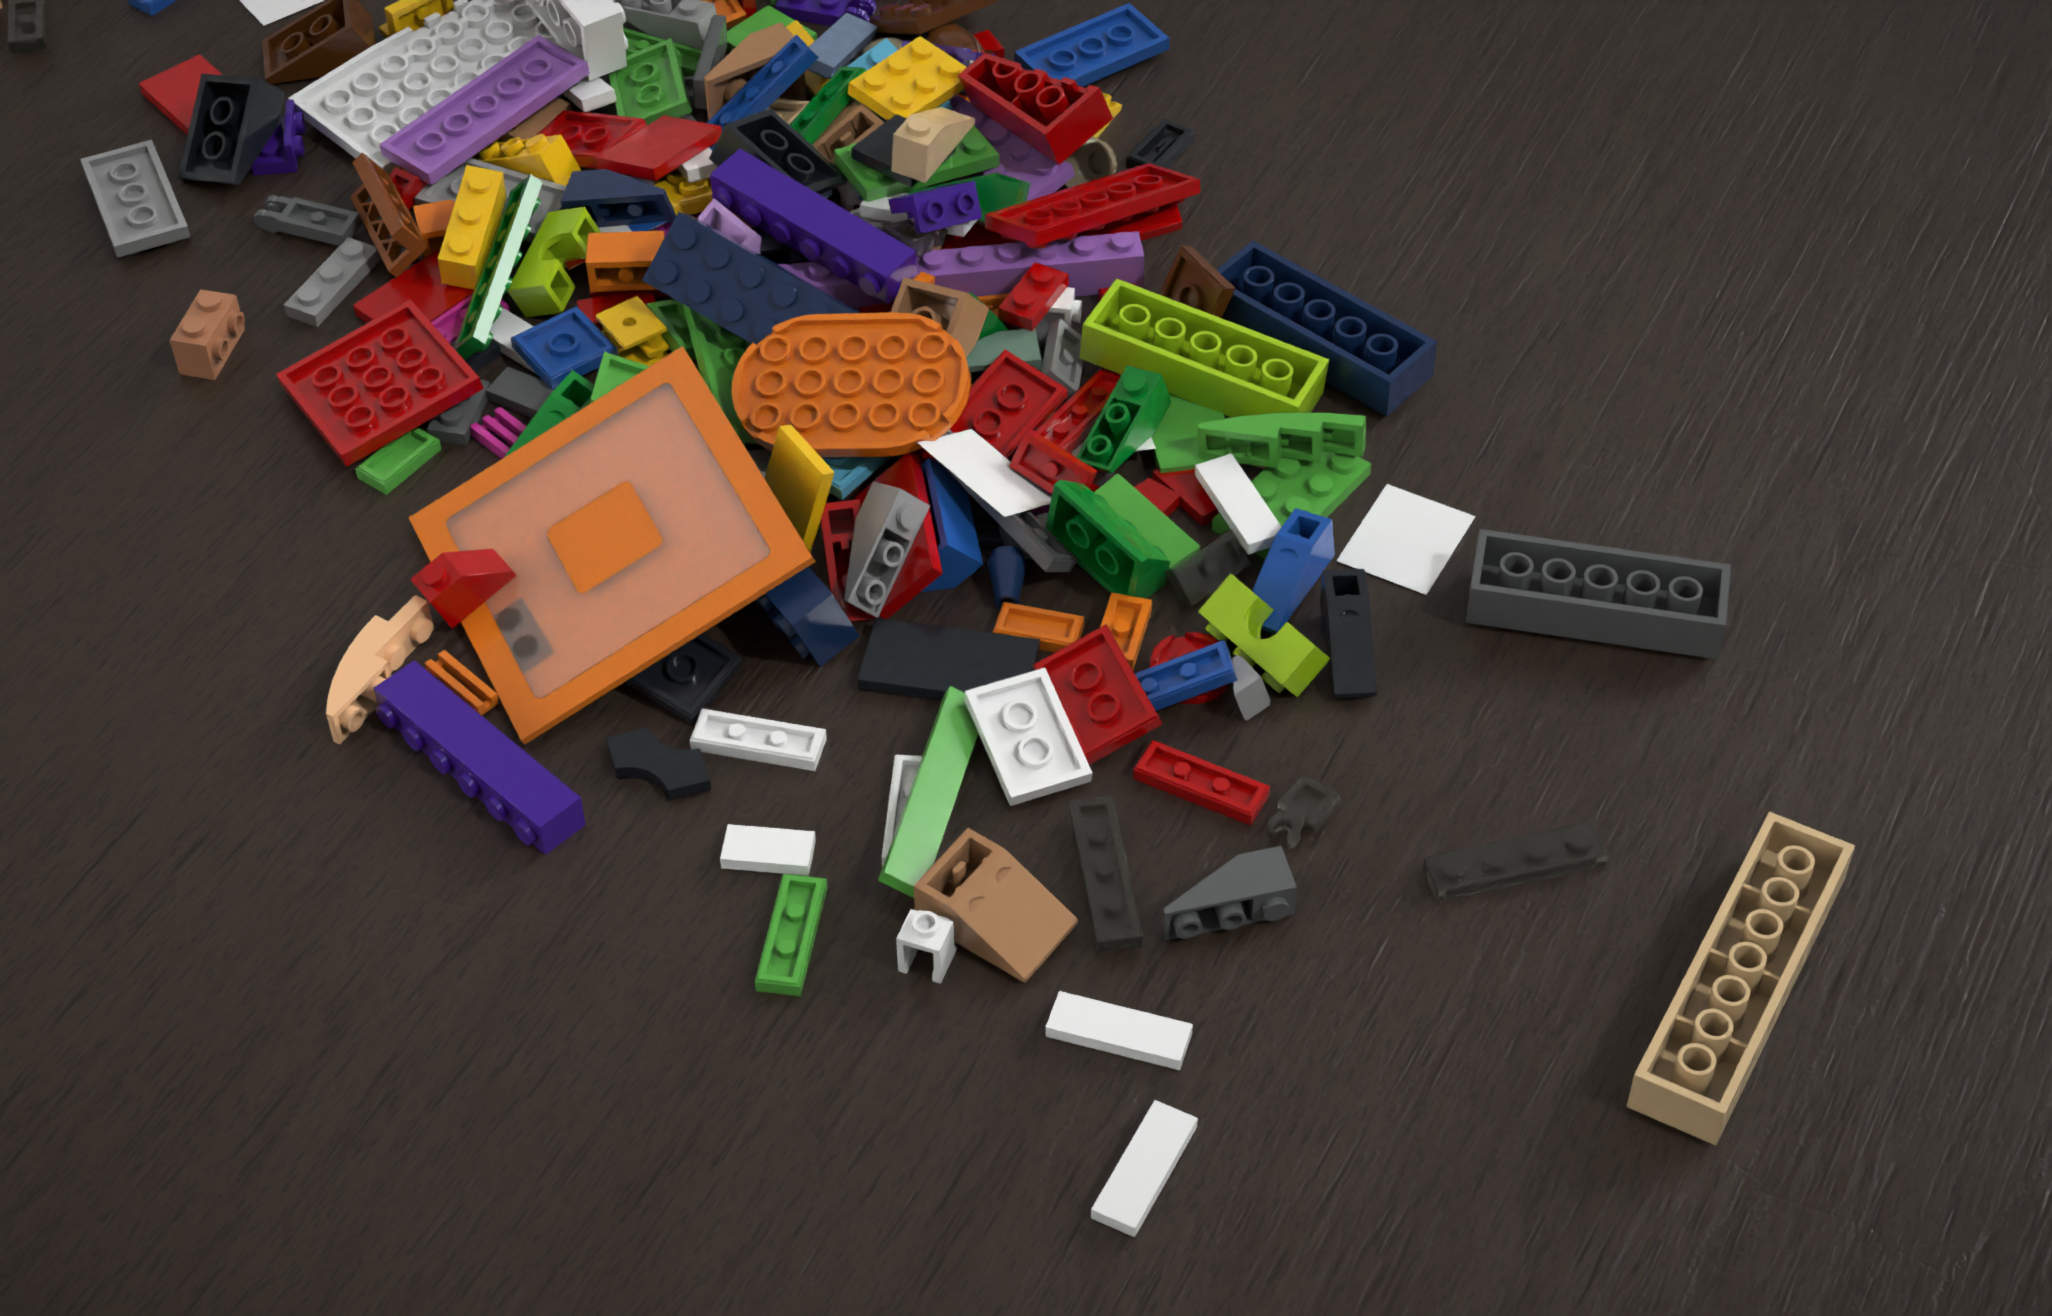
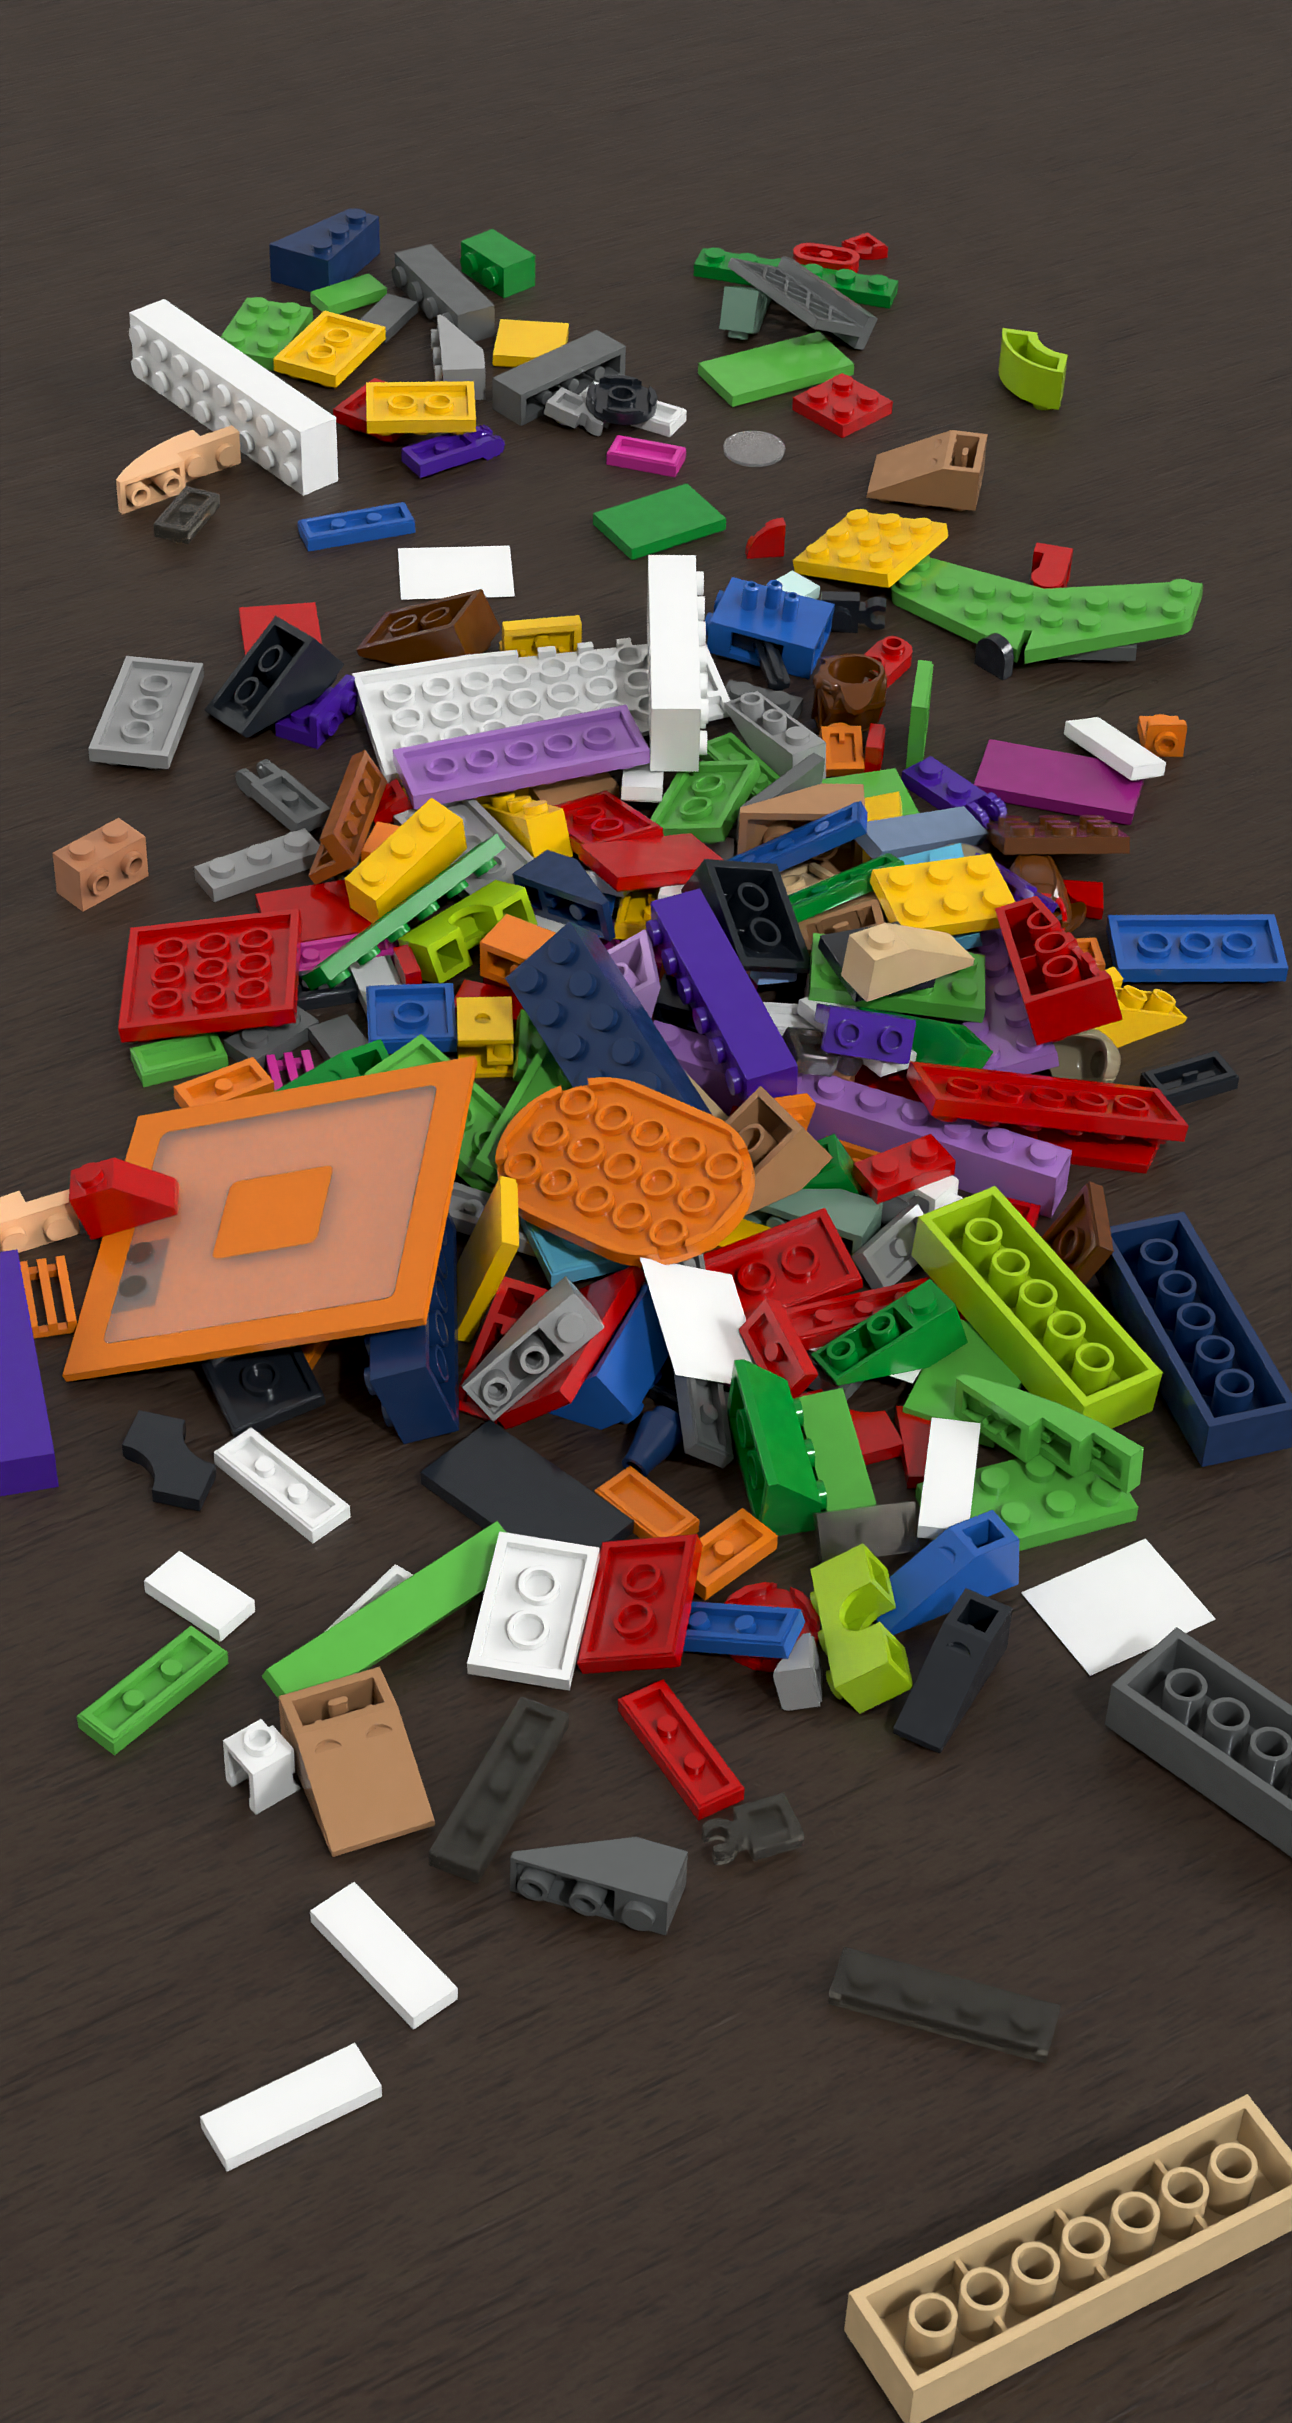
camera: 30 degrees right, 5 degrees down
none -> orange plate [174,1057,275,1108]
none -> red tile [393,944,422,985]

